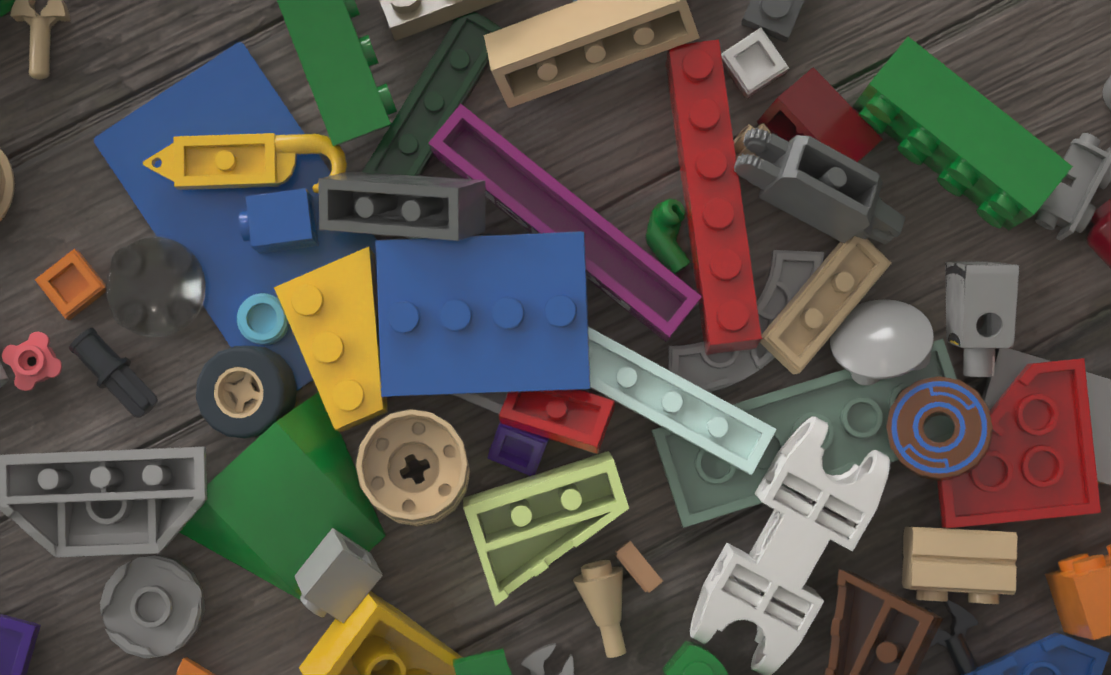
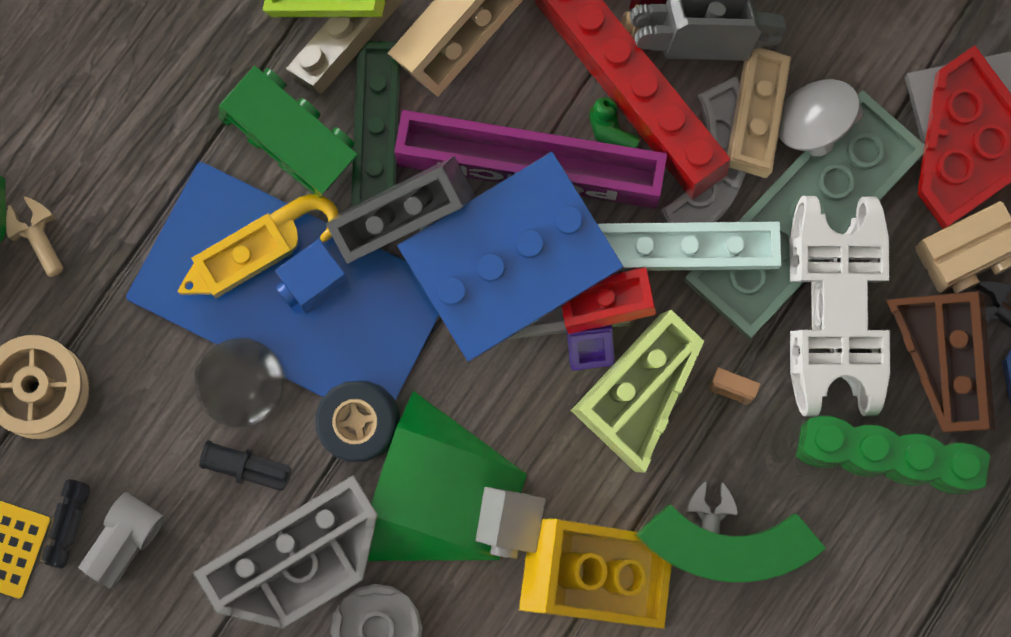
camera: 30 degrees left, 5 degrees down
coral plate [2,332,62,391] -> none
orange tile [35,249,109,320] -> none
medium azure tile [237,293,290,345] -> none
yellow wedge [274,246,388,432] -> none
tan wheel [356,409,470,527] -> none
tan cone [573,560,626,658] -> none
reddish brown tile [886,376,993,481] -> none
light grey torso [945,261,1019,377] -> none

